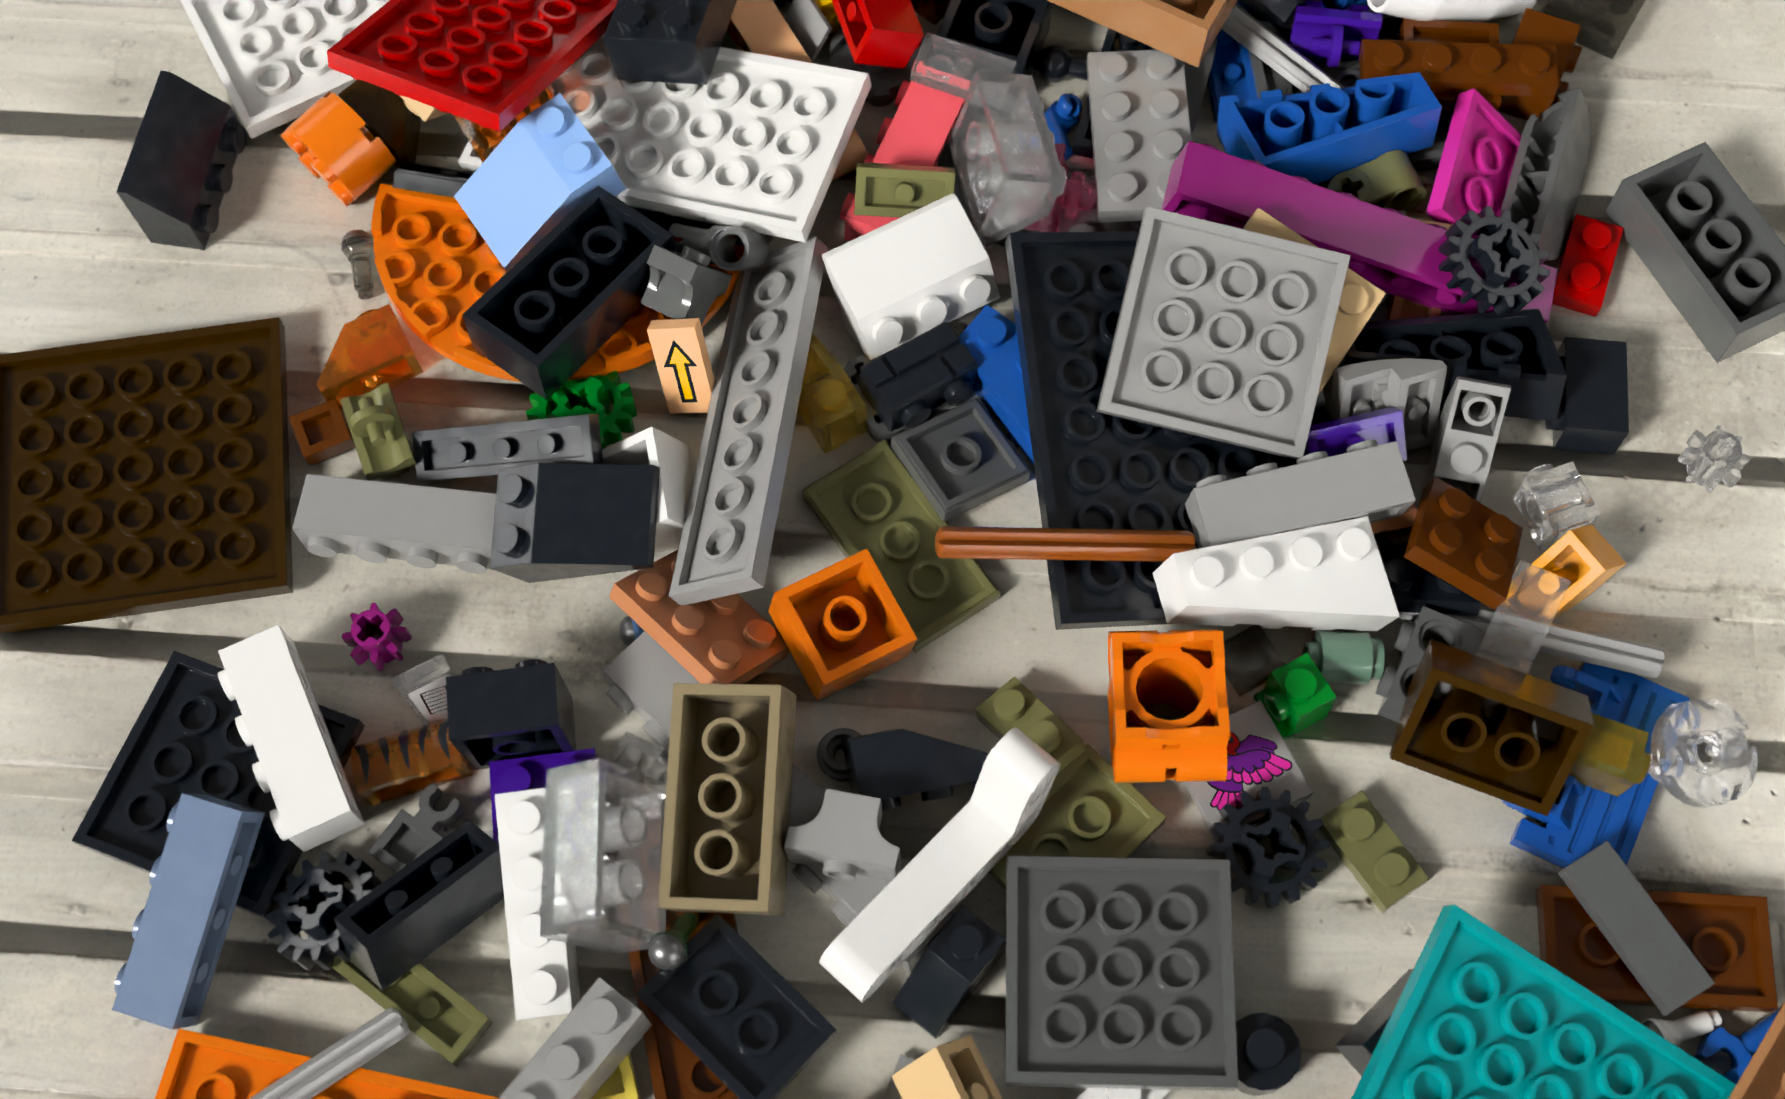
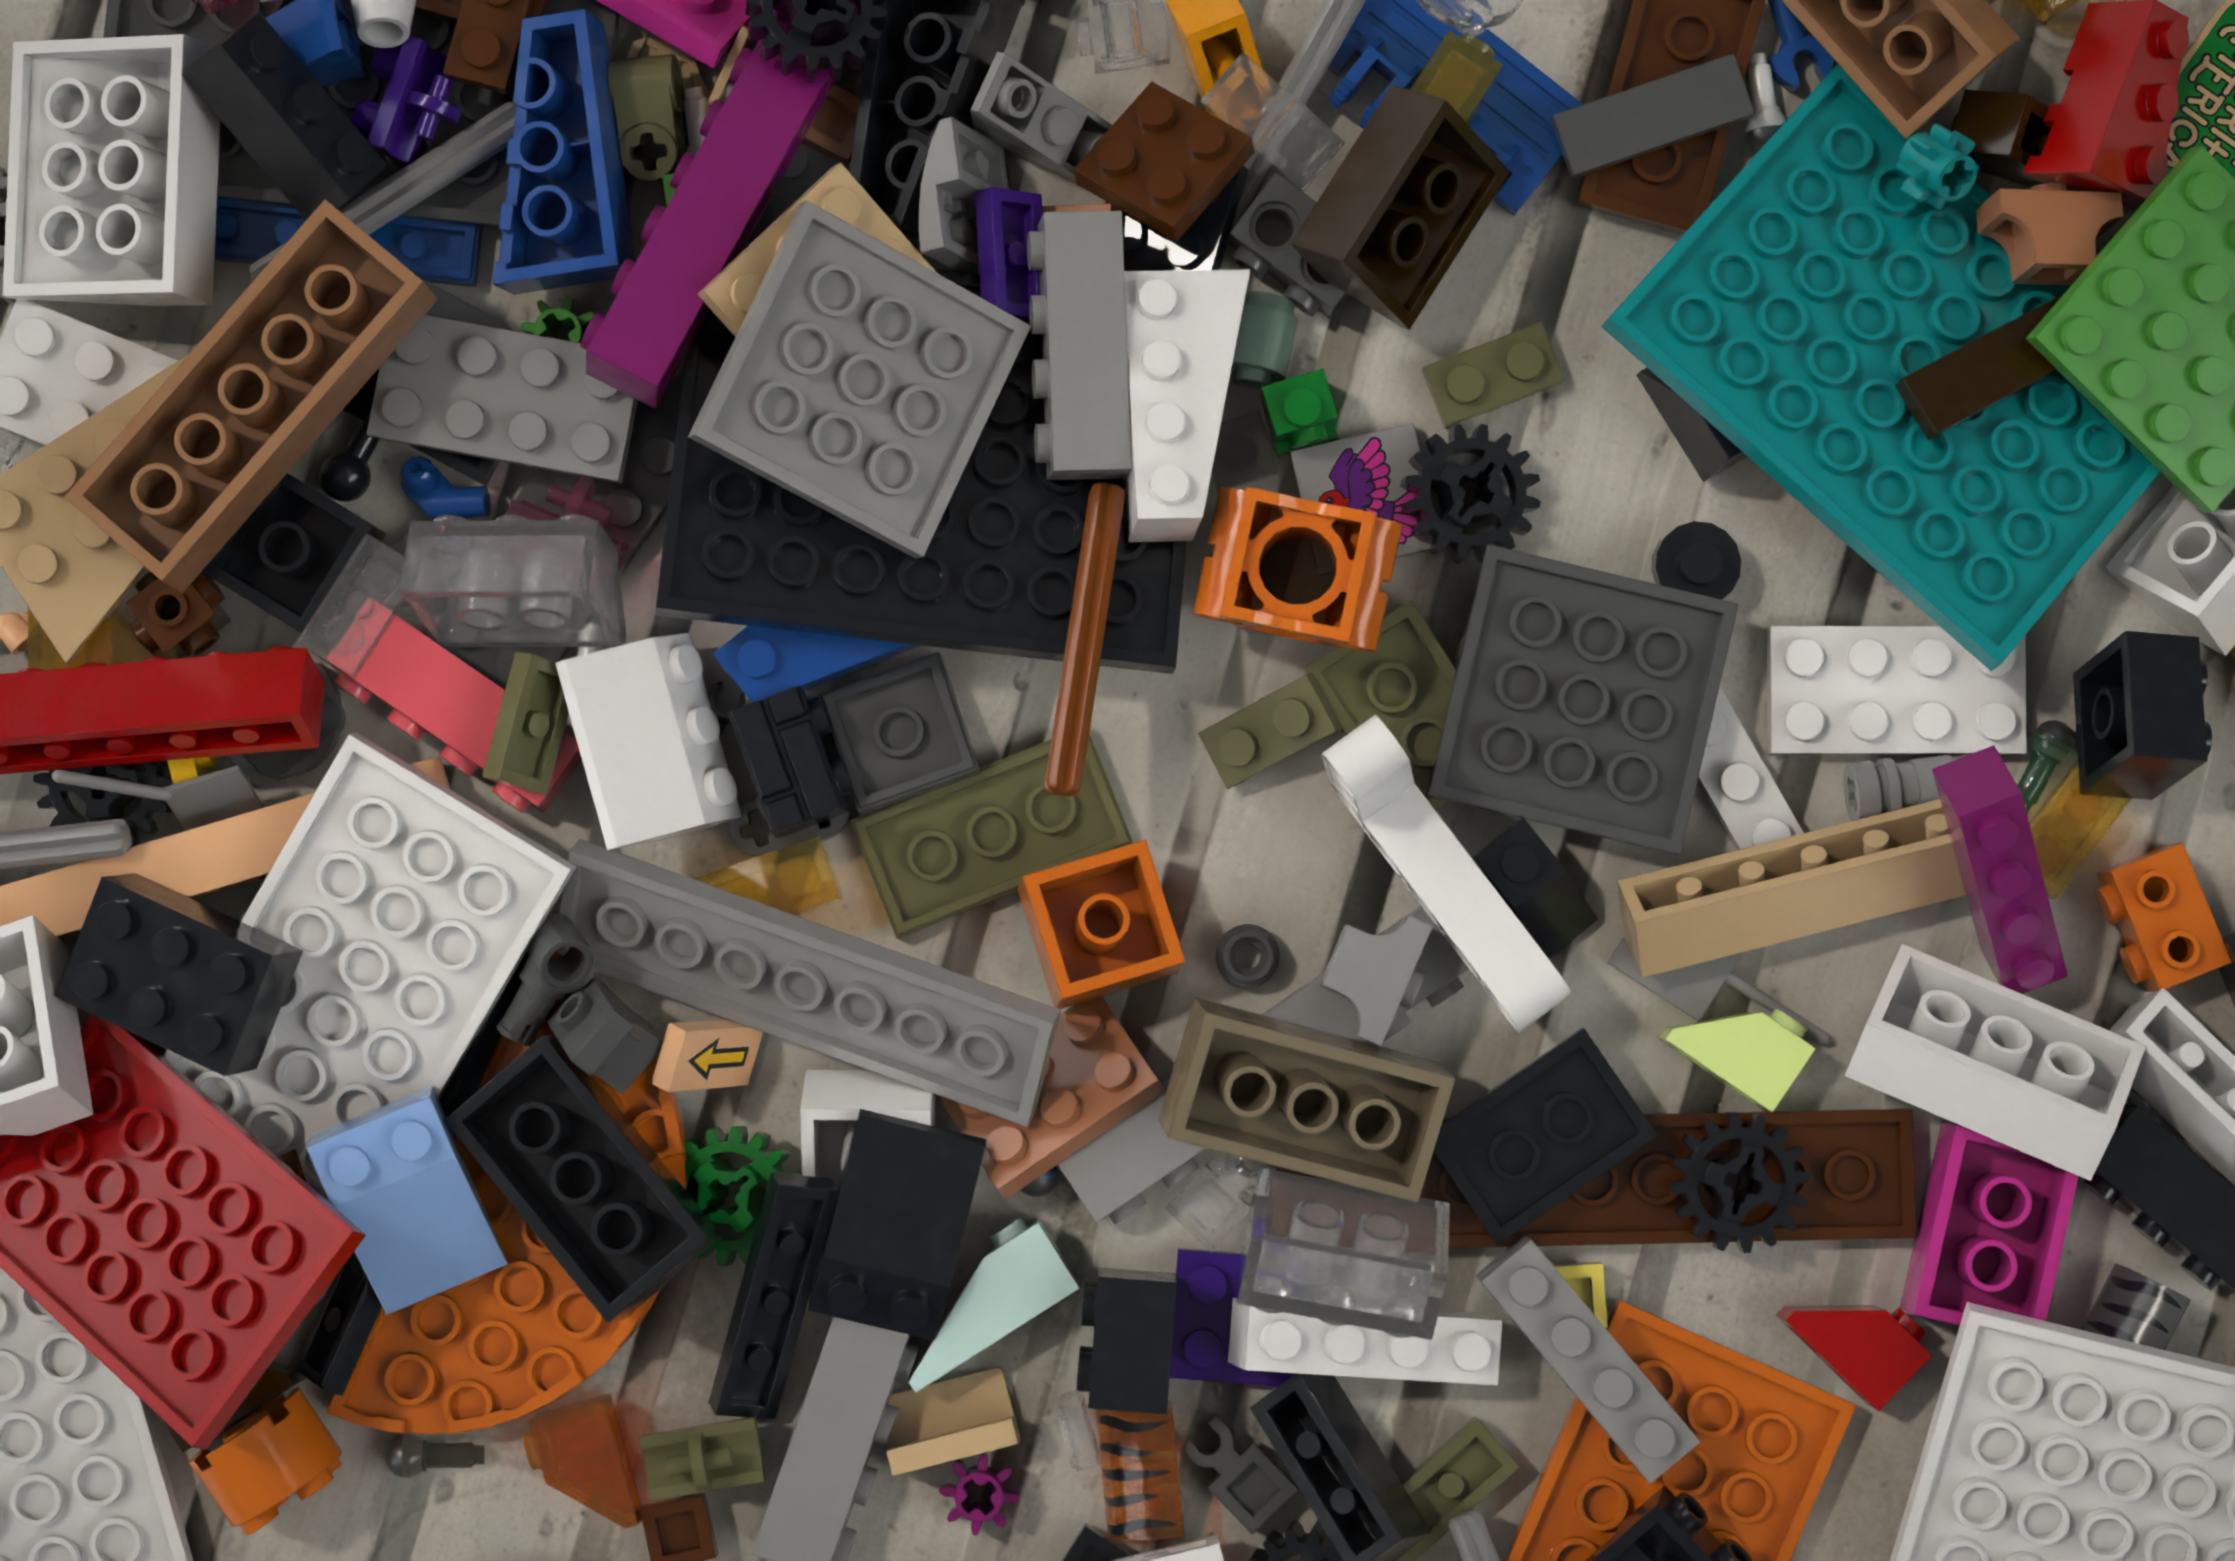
camera: 80 degrees left, 20 degrees up
piece [648,912,697,970] -> none
black slope [841,729,990,811] -> none
none -> tan panel [886,1367,1021,1476]
none -> light aqua slope [909,1217,1080,1393]

